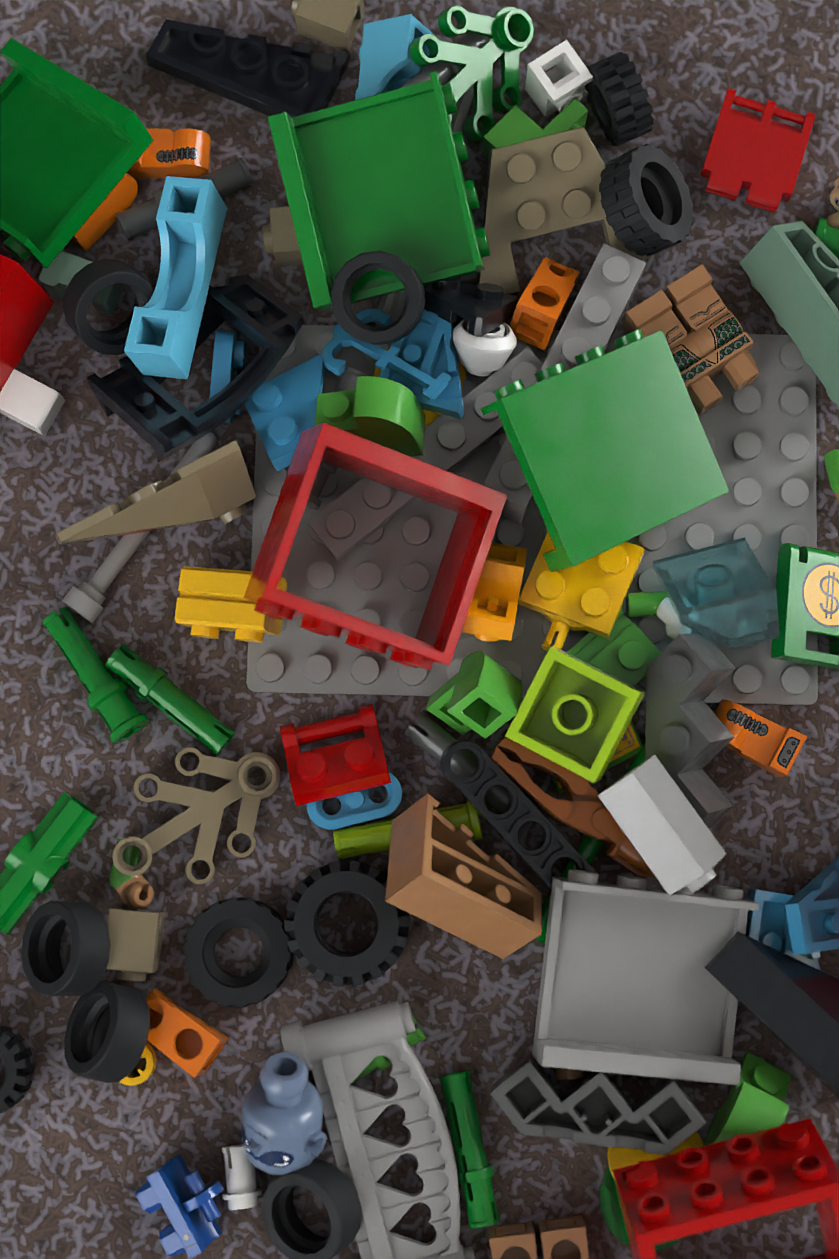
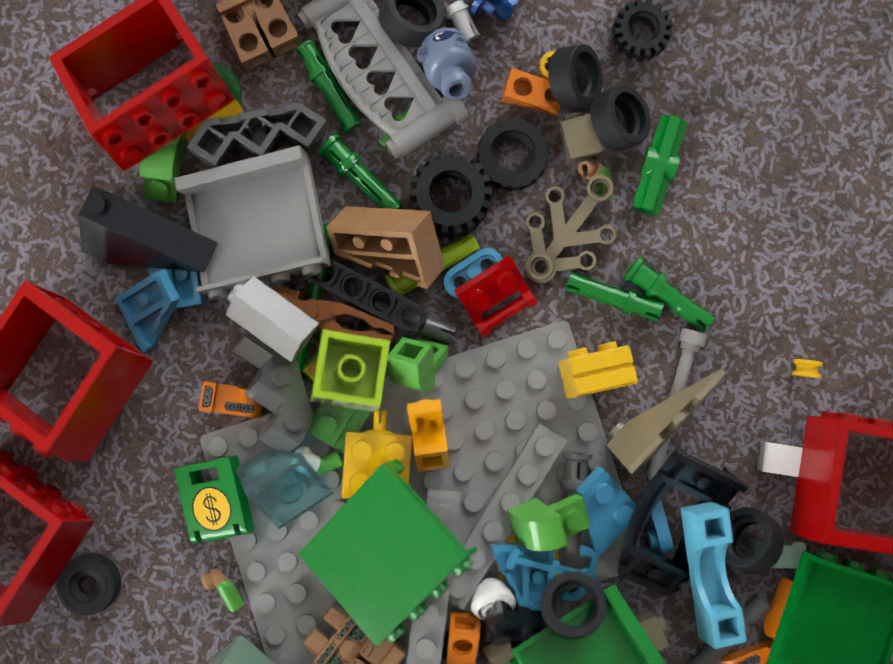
camera: 155 degrees right, 5 degrees up
red window [244,423,507,670] -> none
none -> green pin [317,133,404,209]

